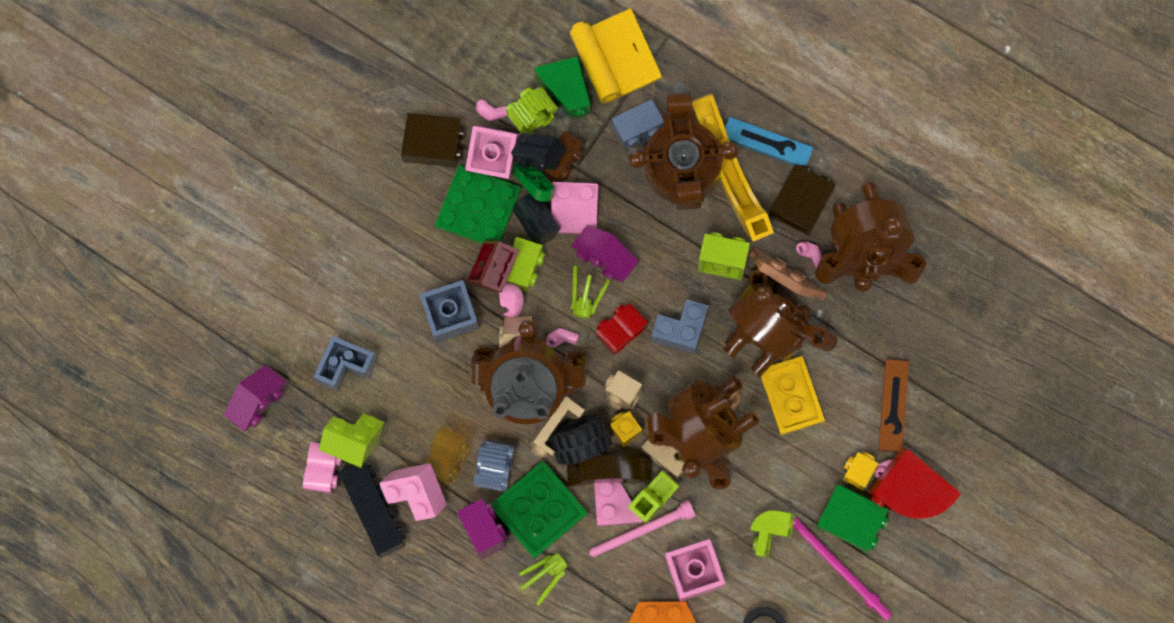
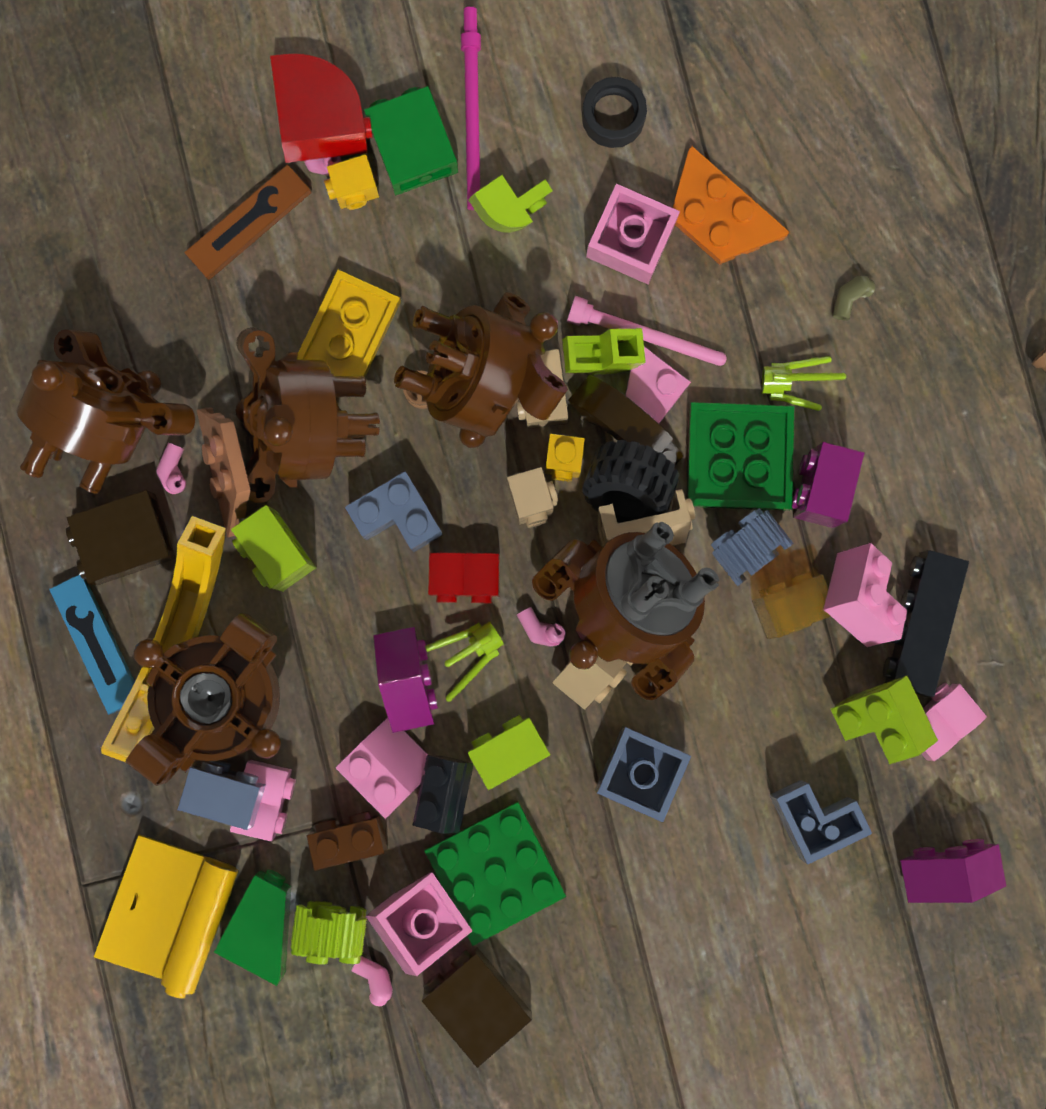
camera: 145 degrees left, 10 degrees up
dark red window [467,241,520,293] -> none
bright pink hair [499,283,524,318] -> none
black brick [511,133,566,172] -> none
green beam [513,161,554,202] -> none
none -> bright pink brick [230,760,296,842]

